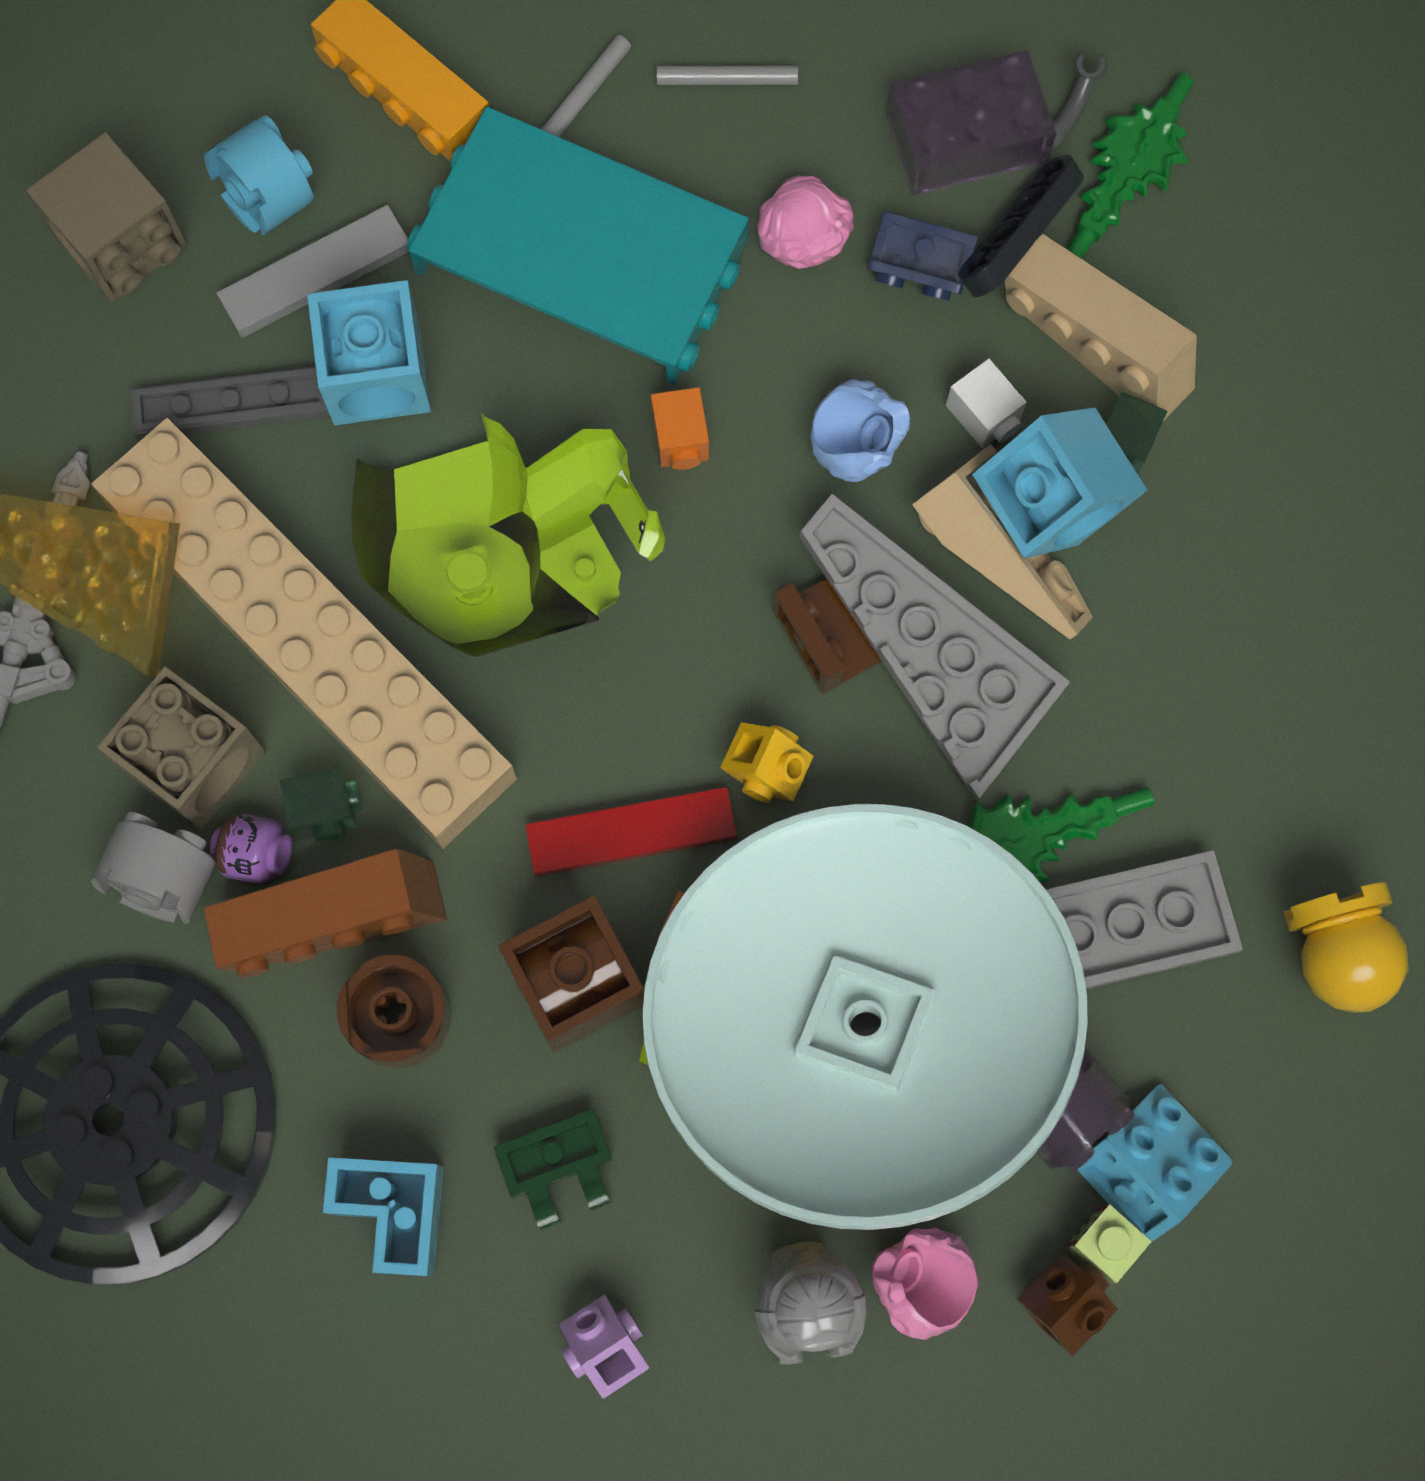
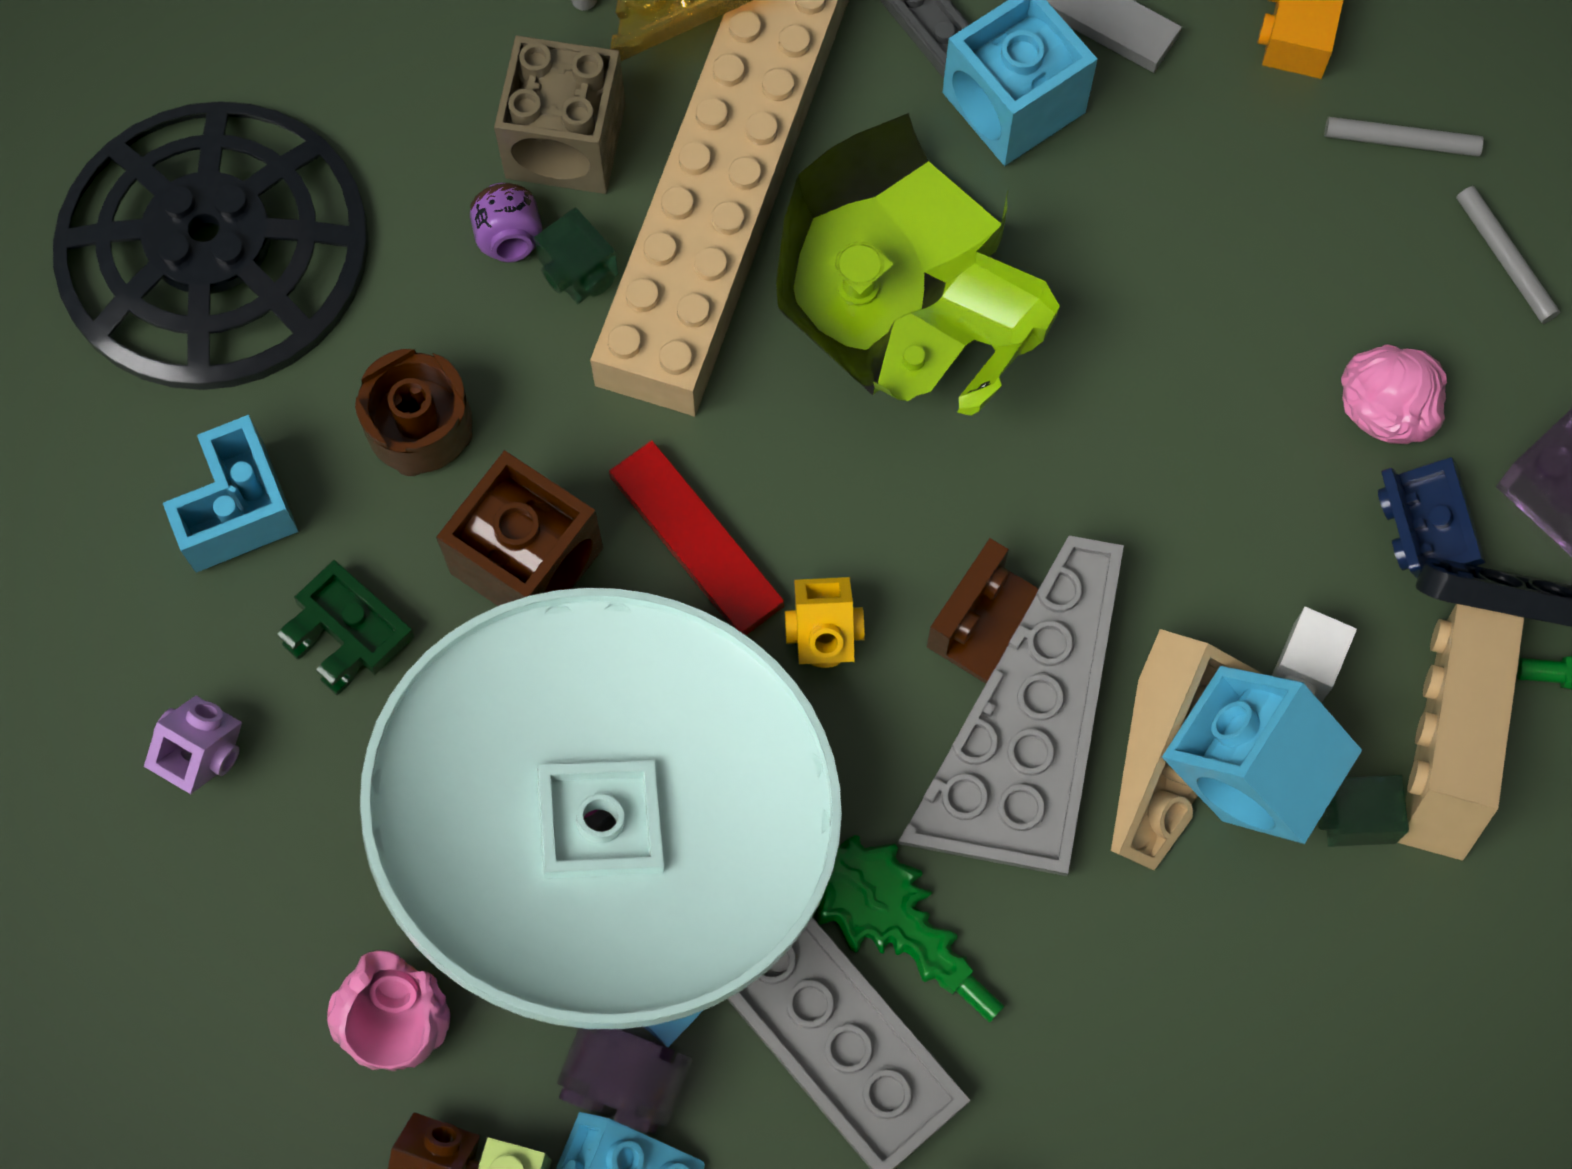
camera: 65 degrees right, 5 degrees down
light grey brick [91,812,215,924] -> none
dark orange wedge [204,848,447,978] -> none
teal panel [407,106,749,385] -> none
orange brick [651,387,709,470] -> none
light grey hair [754,1241,867,1365] -> none
light blue hair [810,379,911,482] -> none

